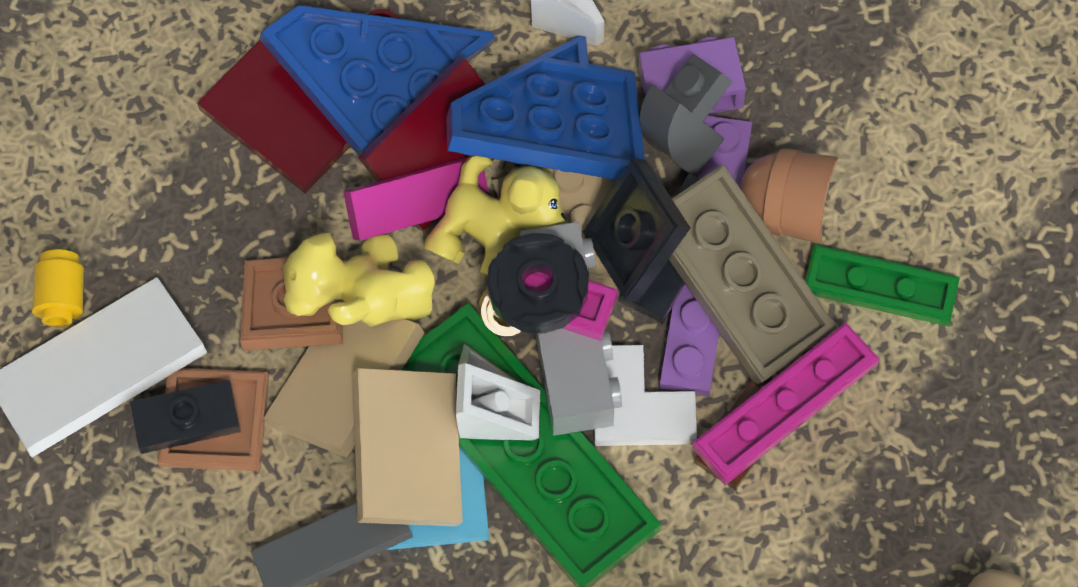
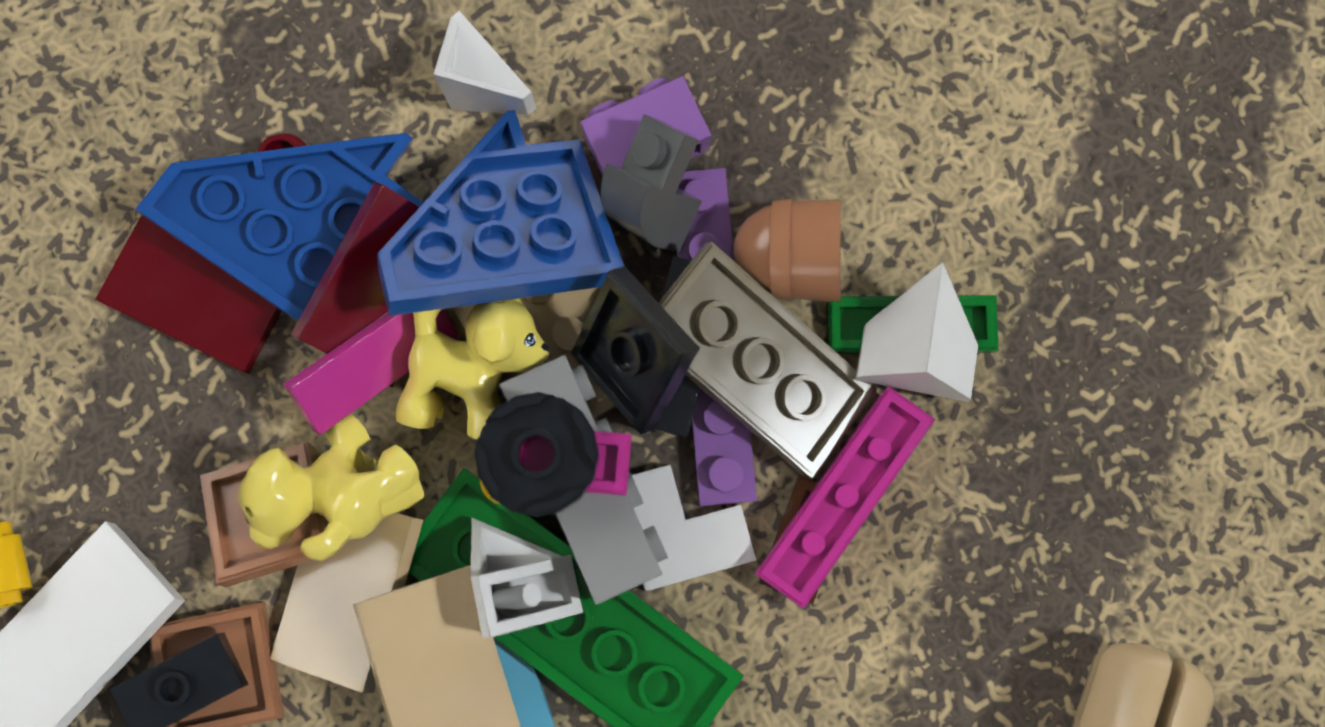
camera: 15 degrees left, 15 degrees up
none -> white slope [855,262,978,402]

